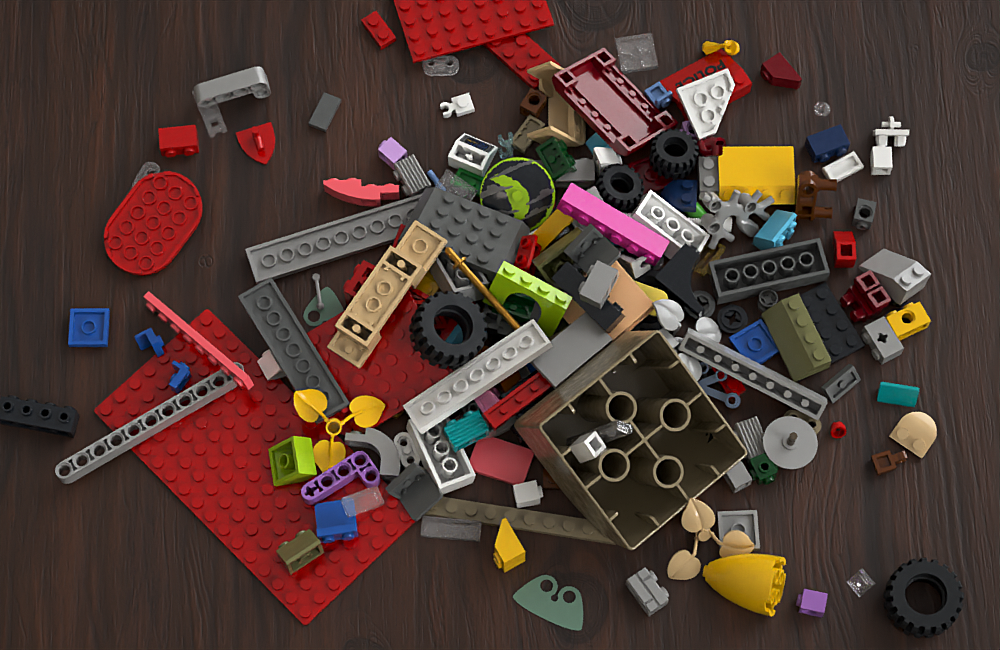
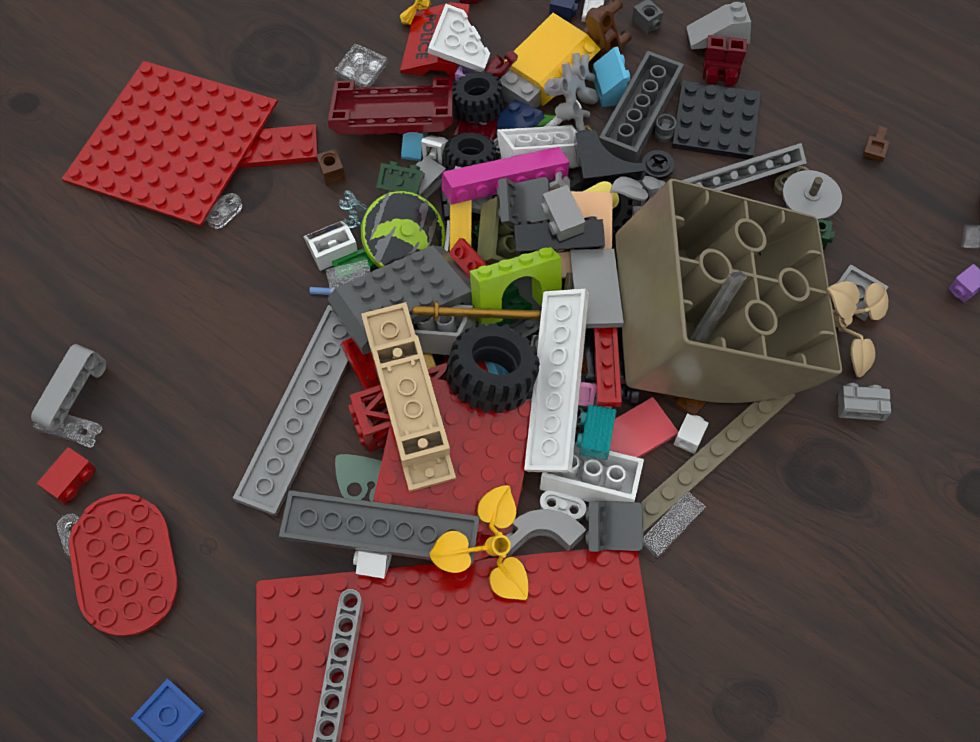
camera: 50 degrees left, 5 degrees down
blue bracket [134,327,165,357] -> none
coral plate [143,291,254,390] -> none
blue bracket [169,361,192,394] -> none
red shield [236,122,275,165] -> none
lime slope [268,436,317,486] -> none
olive slope [276,529,324,575] -> none
medium lavender beam [301,451,380,505] -> none
dark grey tile [309,92,341,132] -> none
light grey hinge [312,273,324,310] -> none
blue bracket [314,499,358,543] -> none
coral slope [323,178,400,207] -> none
clear tile [340,485,385,518] -> none
red plate [361,11,397,50] -> none
lavender brick [378,137,408,170] -> none
light grey brick [393,154,431,197] -> none
white plate [440,93,475,118] -> none
yellow slope [493,517,525,573] -> none
dark tan plate [509,115,545,154] -> none
sand green piece [513,575,583,631] -> none
tan windscreen [527,61,586,147] -> none
white brick [570,431,606,463] -> none
medium blue bracket [644,81,673,109] -> none
yellow cylinder [703,554,786,617] -> none
blue plate [728,319,779,364] -> none
olive slope [761,293,832,382] -> none
dark grey plate [821,364,861,404] -> none
red hinge [830,421,846,438] -> none
red slope [833,231,856,268] -> none
light grey brick [861,316,904,365] -> none
teal slope [877,382,920,407] -> none
yellow brick [885,301,931,341] -> none
tan slope [889,412,937,458] -> none

